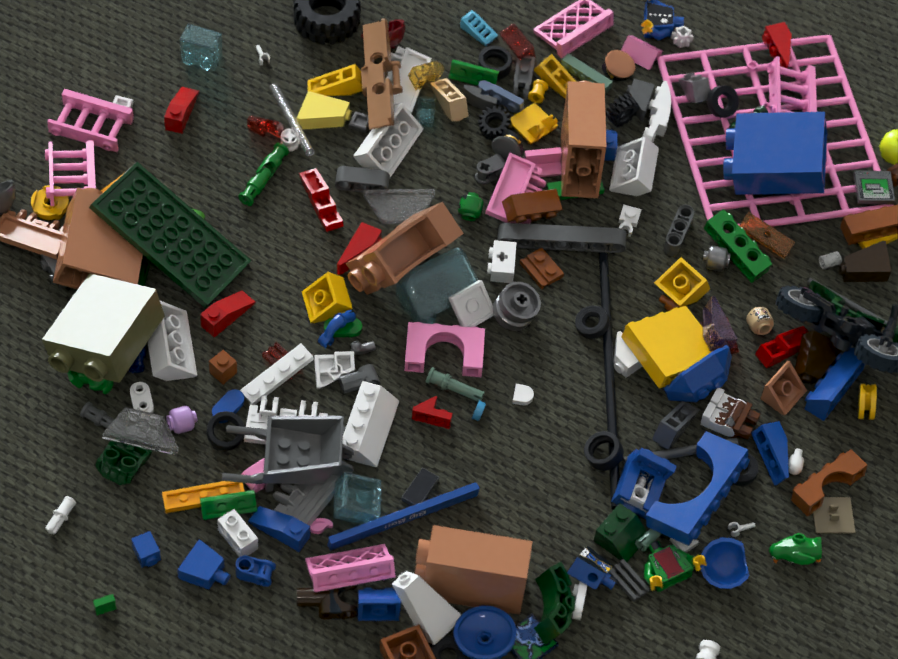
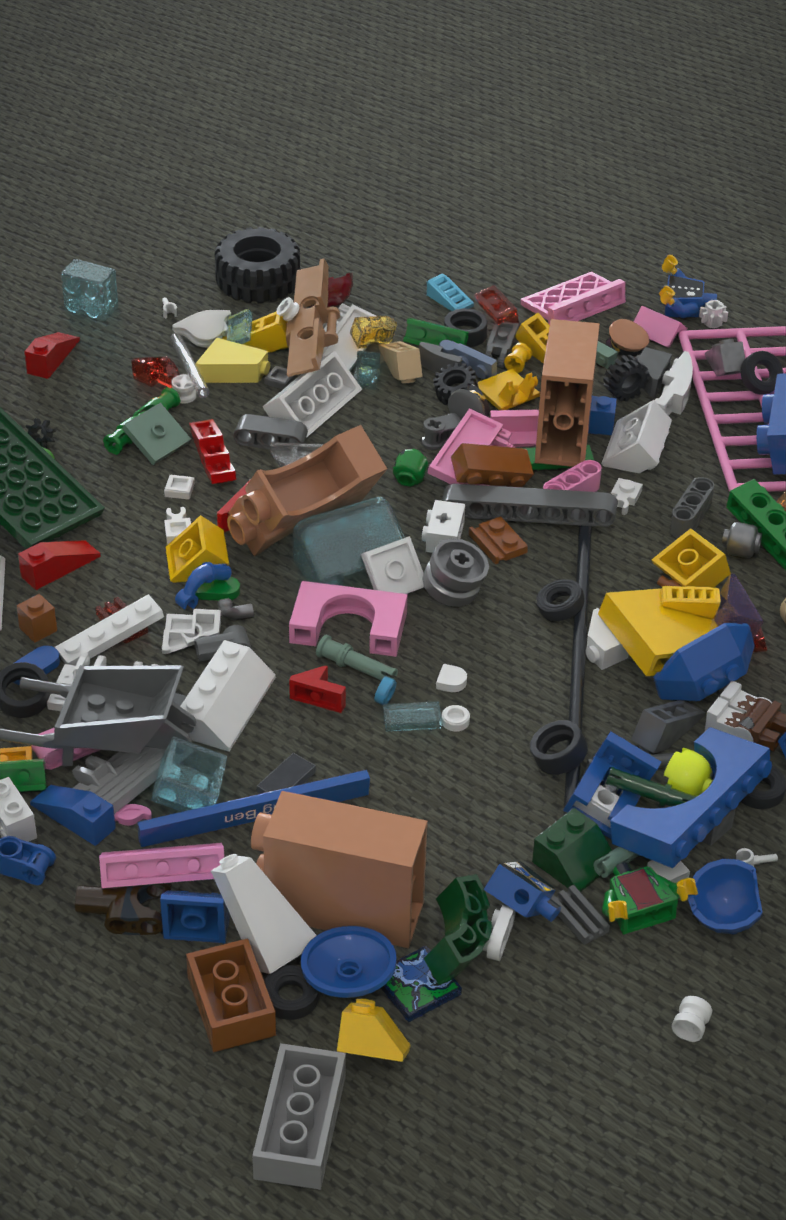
camera: 10 degrees right, 15 degrees down
none -> black gear [26,418,57,449]
none -> sand green plate [122,402,191,465]
none -> white tile [164,475,195,499]
none -> white plate [164,507,191,545]
none -> white hat [172,310,231,347]
none -> clear light blue tile [226,309,253,344]
none -> white bush [277,297,300,321]
none -> clear light blue tile [383,701,442,731]
none -> white tile [441,705,470,731]
none -> bright pink beam [543,460,602,492]
none -> dark green pin [606,766,697,807]
none -> yellow slope [661,586,721,619]
none -> neon yellow cylinder [664,748,713,802]

